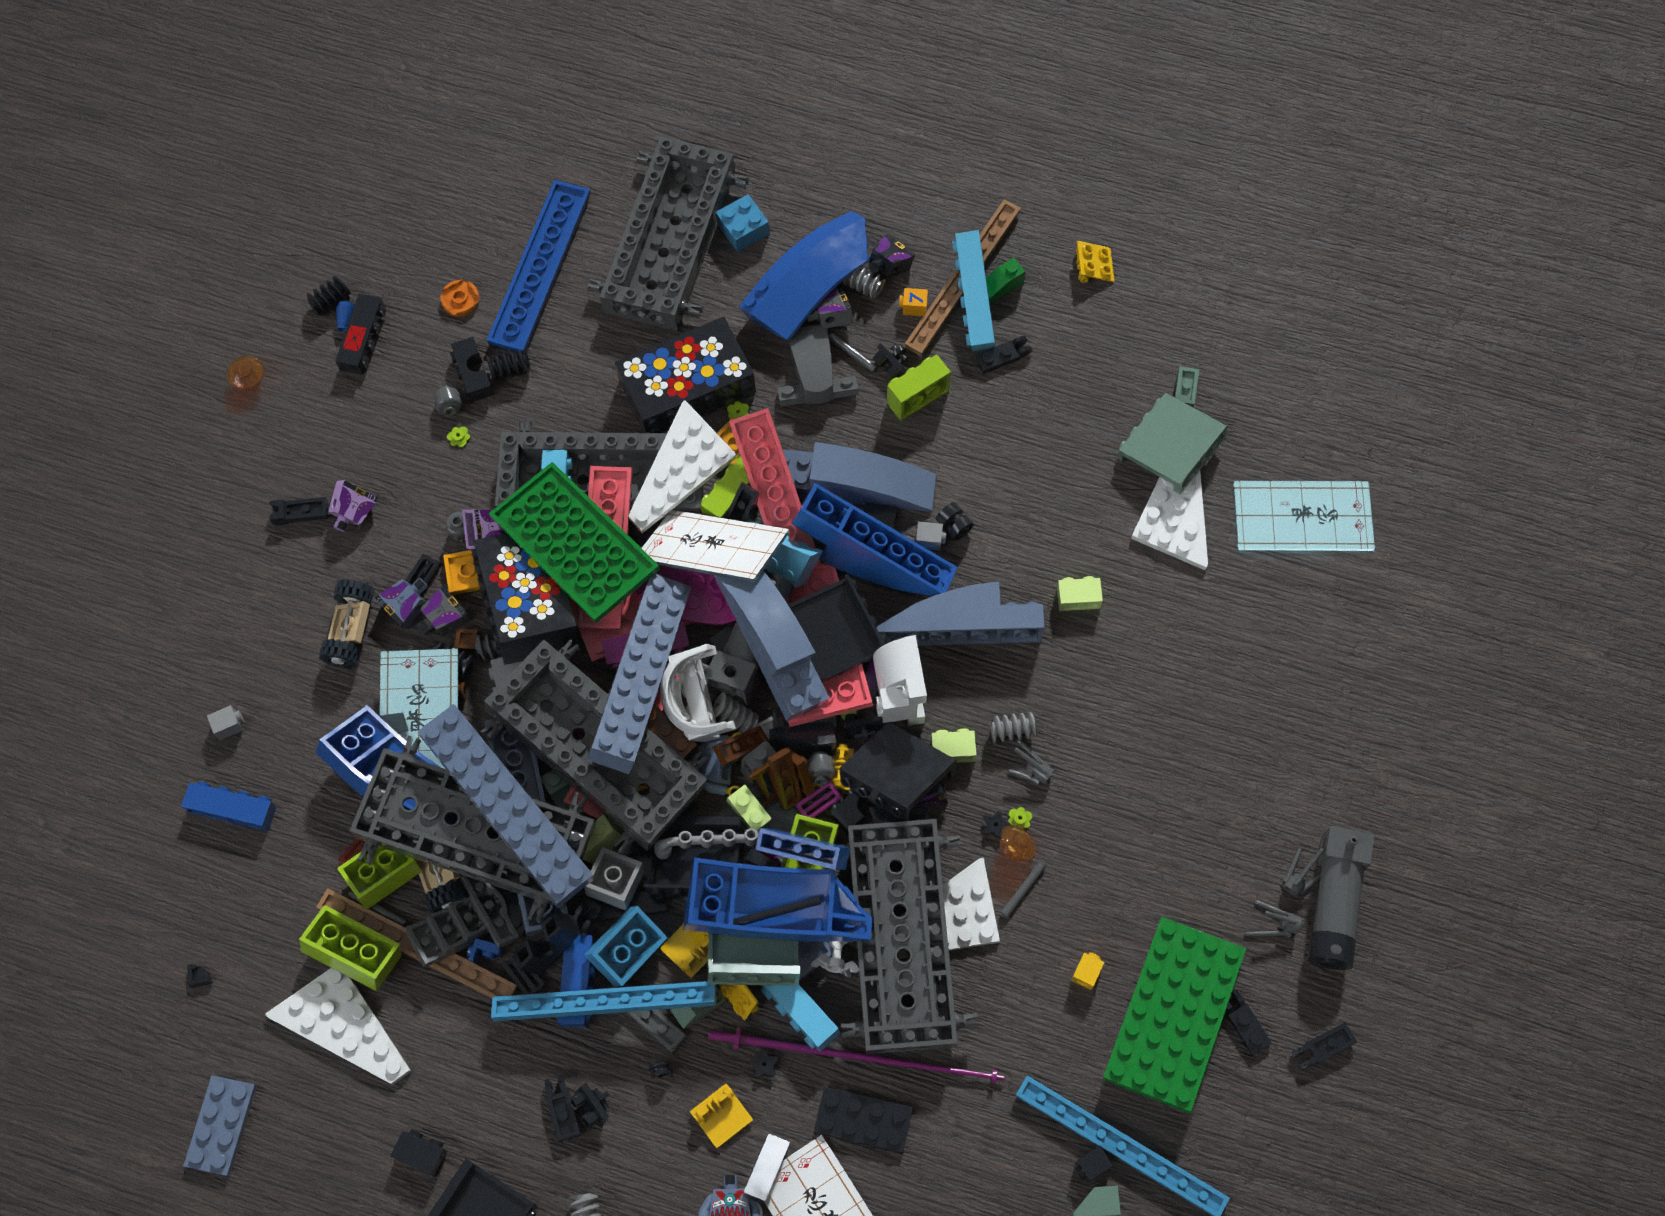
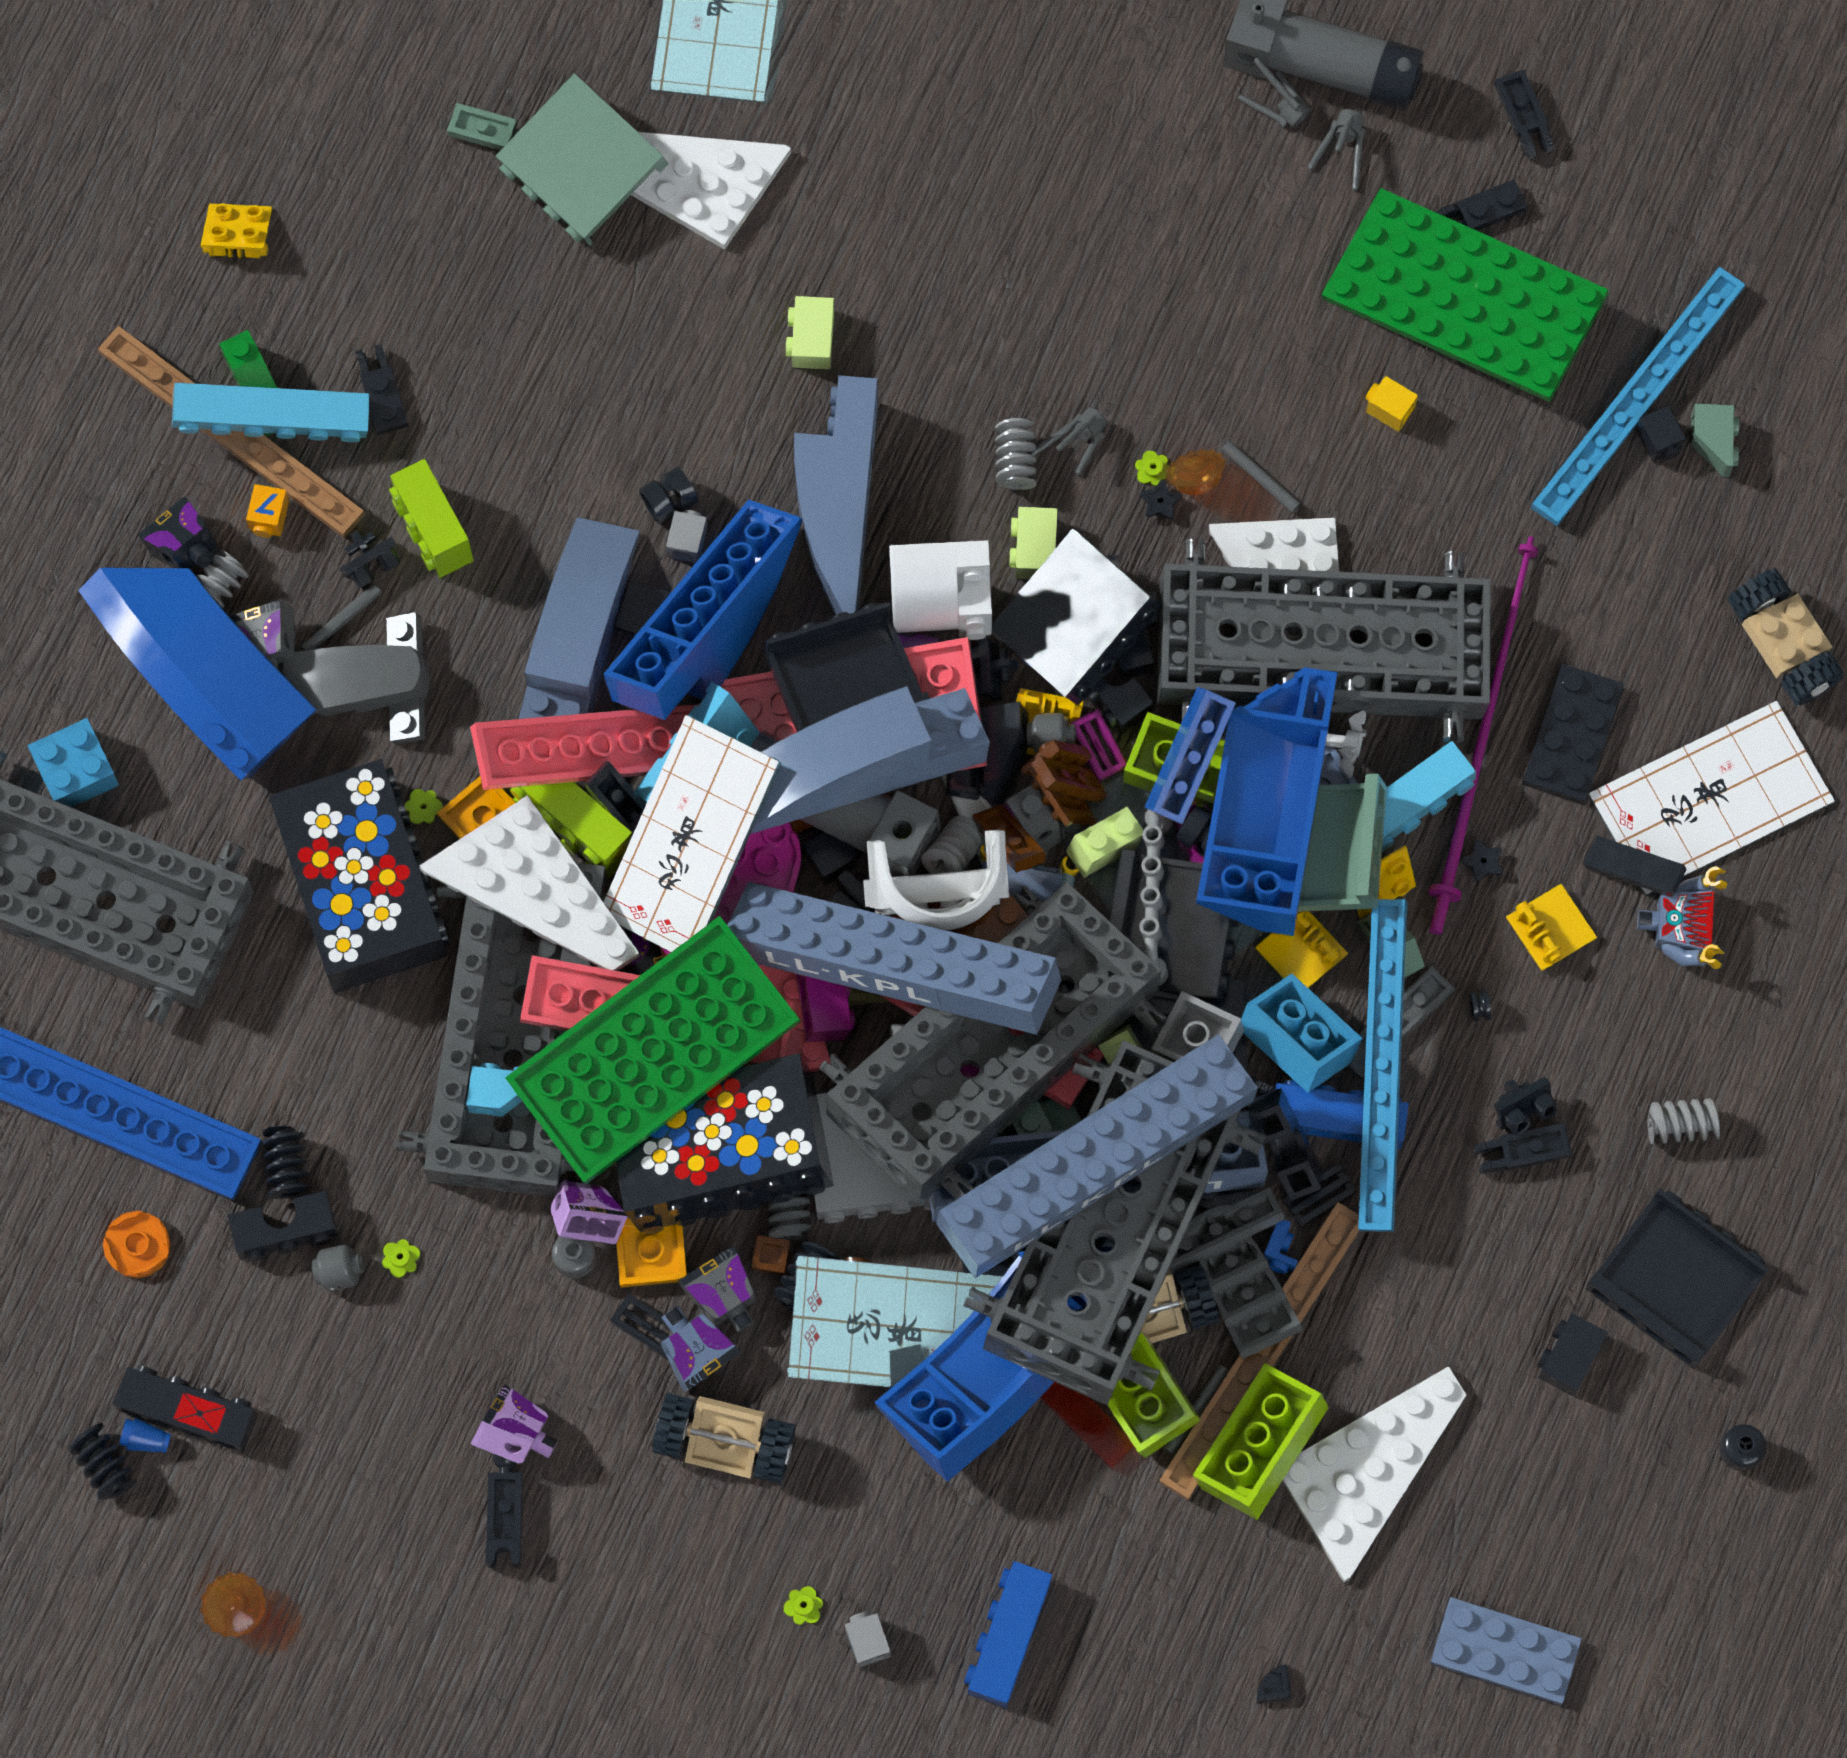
camera: 85 degrees left, 5 degrees up
black bar [733,896,821,926] -> none
none -> lime plant [784,1586,823,1625]

